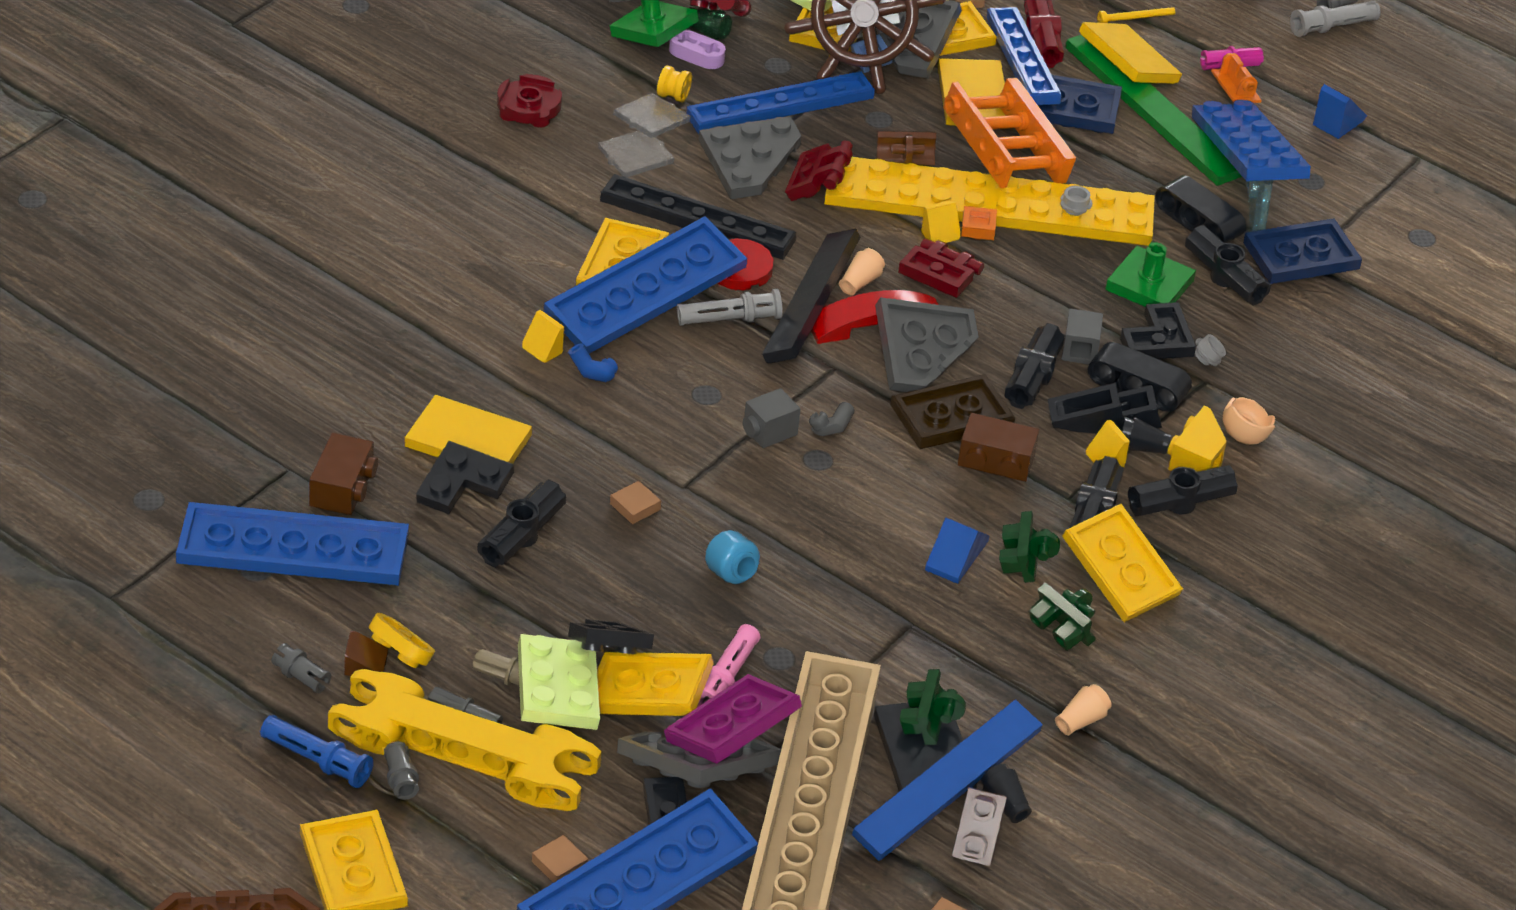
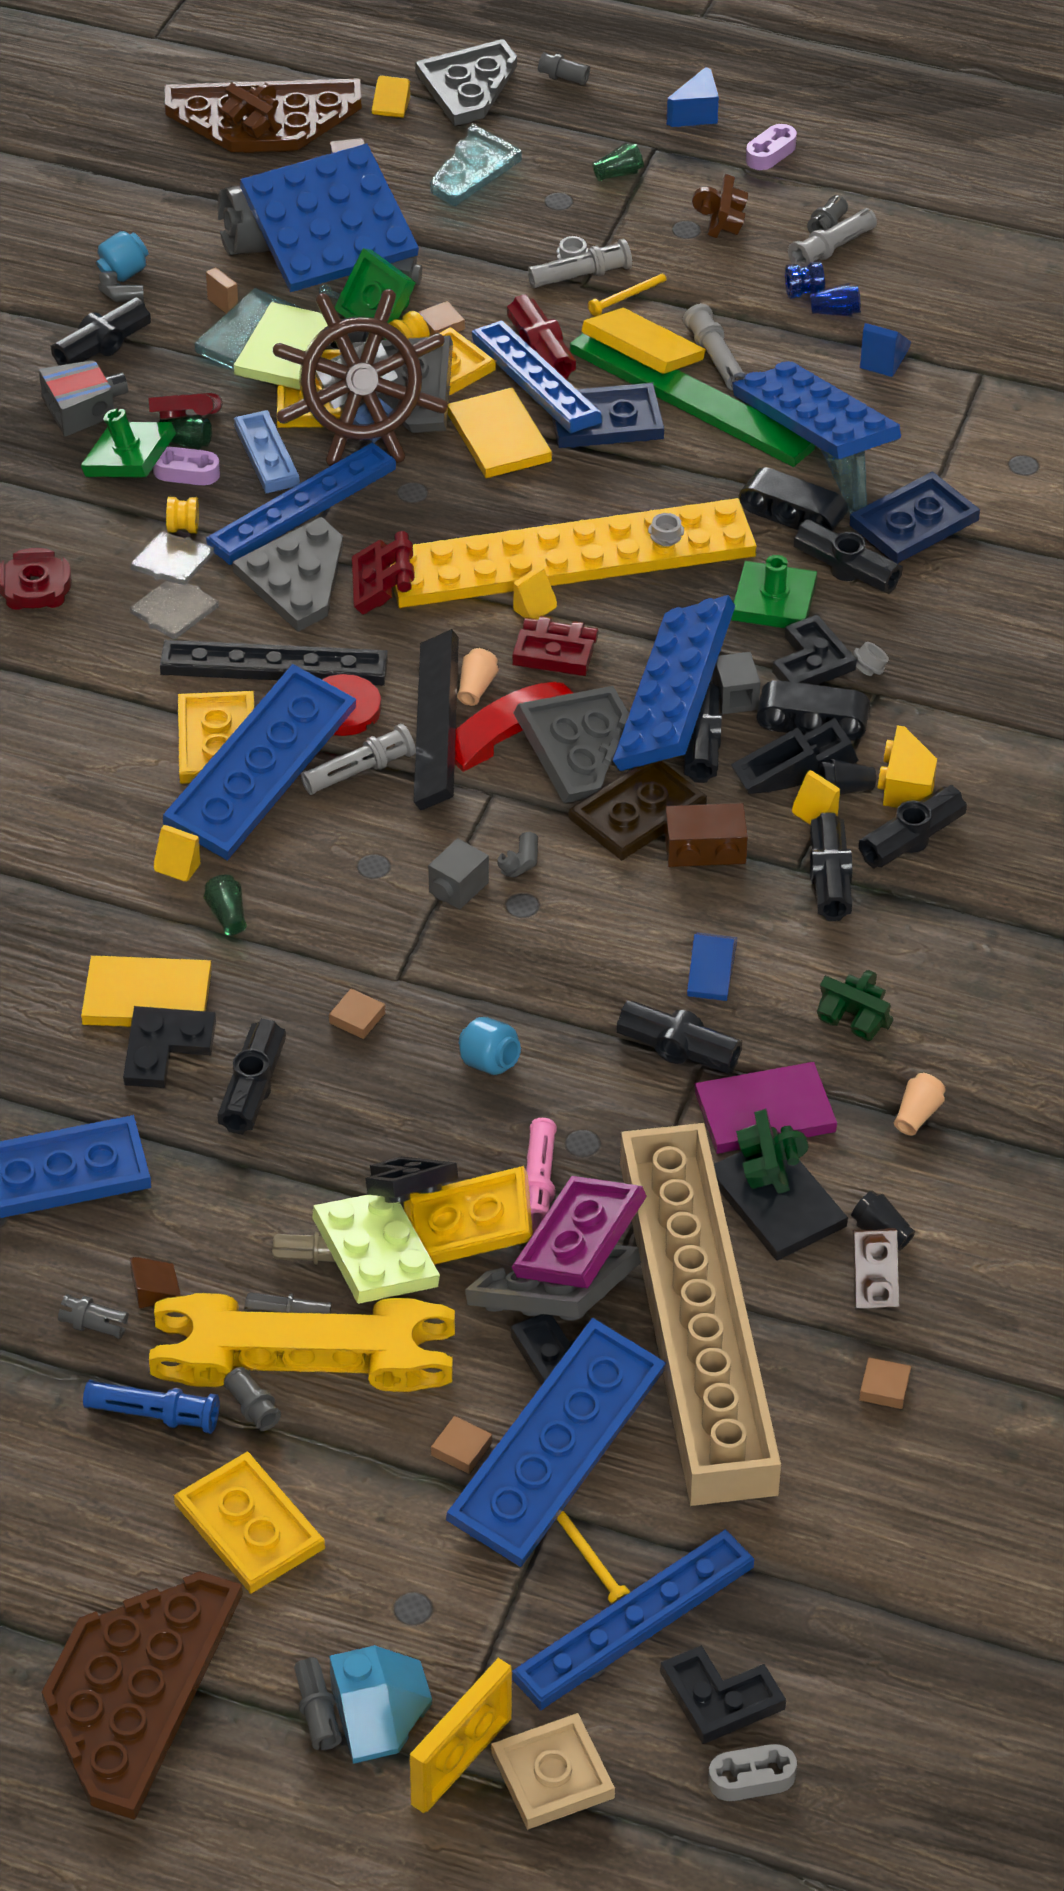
camera: 15 degrees left, 5 degrees up
reddish brown brick [309,433,378,515] -> none
yellow plate [369,613,435,668] -> none
blue arm [568,343,618,382] -> none
blue tile [852,699,1043,861] -> none
reddish brown hips [876,130,936,165] -> none
orange fence [943,78,1076,188] -> none
orange plate [961,206,997,240] -> none
dark green hips [999,511,1060,583] -> none
yellow tile [1062,504,1183,622] -> none
dark pink axle [1200,46,1264,71] -> none
orange hinge [1211,53,1262,103] -> none
light nougat hair [1222,397,1276,445] -> none
none -> clear green cone [203,874,247,935]
none -> medium blue tile [234,410,300,493]
none -> blue plate [613,595,735,771]
none -> black piece [617,1000,742,1074]
none -> light grey pin [683,303,746,390]
none -> magenta tile [695,1062,837,1154]
none -> clear blue wheel [785,261,825,299]
none -> clear blue cone [811,282,861,317]

